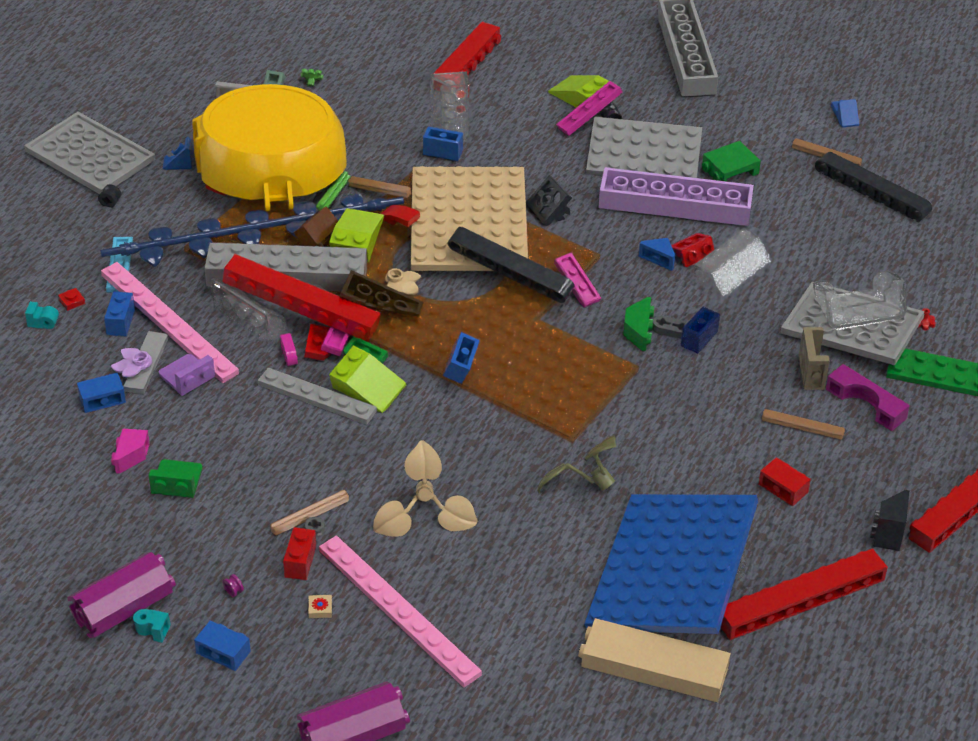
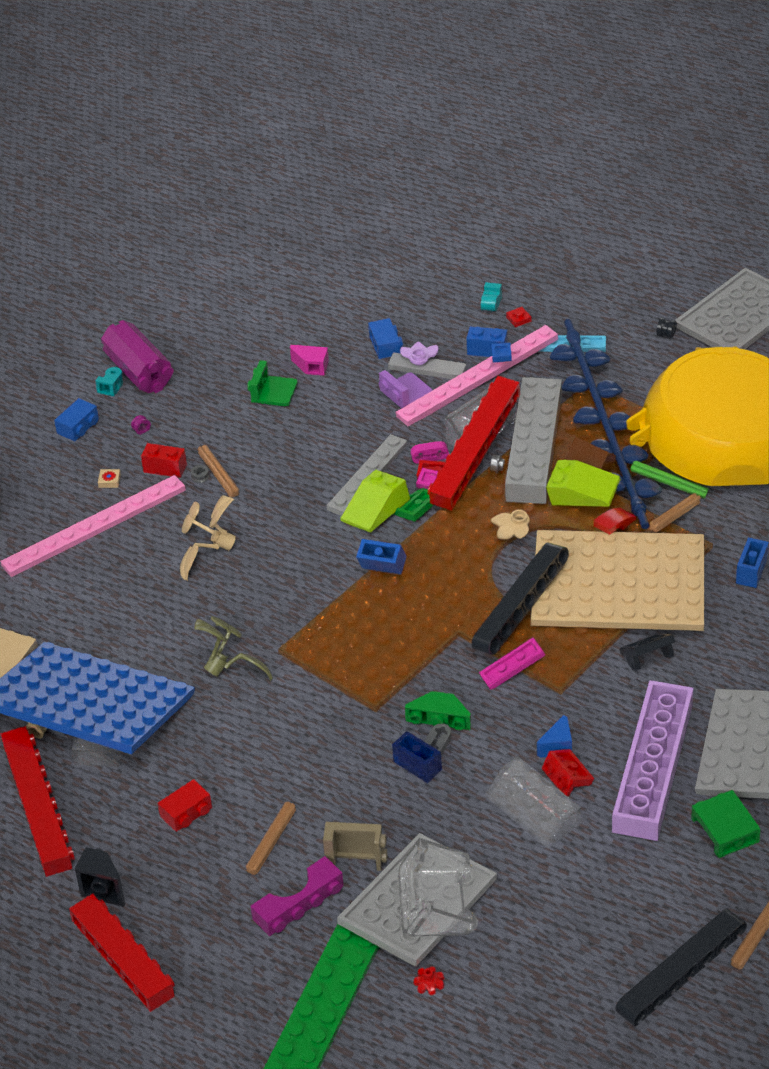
camera: 100 degrees right, 0 degrees up
dark brown wedge [339,270,424,316] -> none
none -> blue plate [491,343,512,363]

